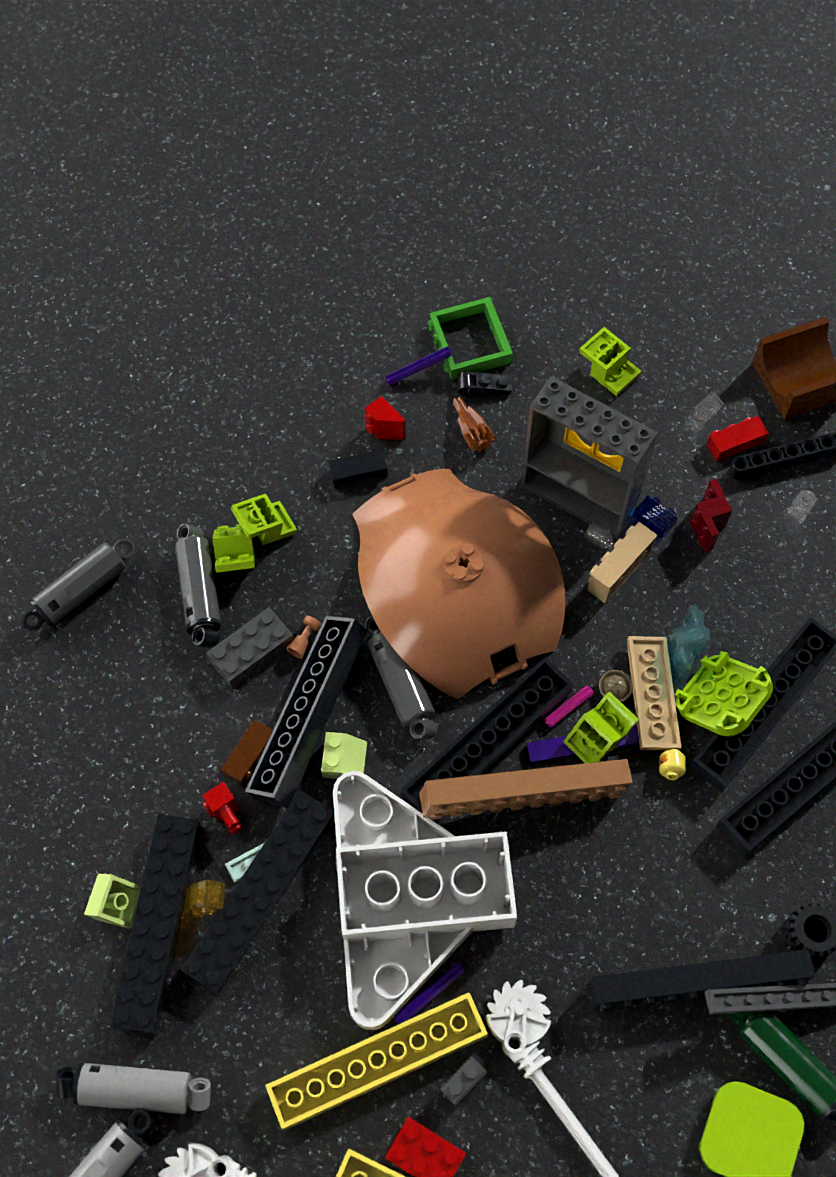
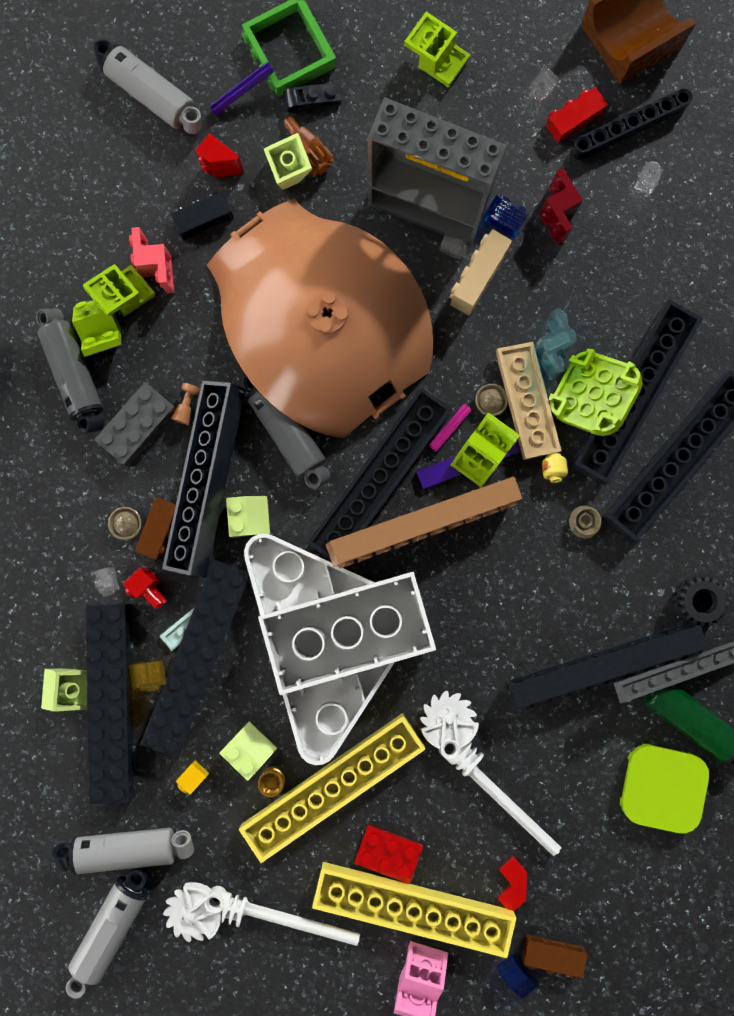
camera: 10 degrees left, 20 degrees up
dark purple axle [394,963,464,1025] -> none
dark grey brick [441,1057,487,1107] -> none
none -> clear brick [91,567,120,597]
none -> light grey piece [93,39,202,134]
none -> dark tan hat [108,507,142,540]
none -> coral bracket [129,227,174,294]
none -> yellow brick [176,760,209,795]
none -> yellowish green slope [220,721,277,781]
none -> pearl gold wheel [258,766,286,797]
none -> yellowish green slope [264,133,312,190]
none -> dark tan hat [569,505,602,539]

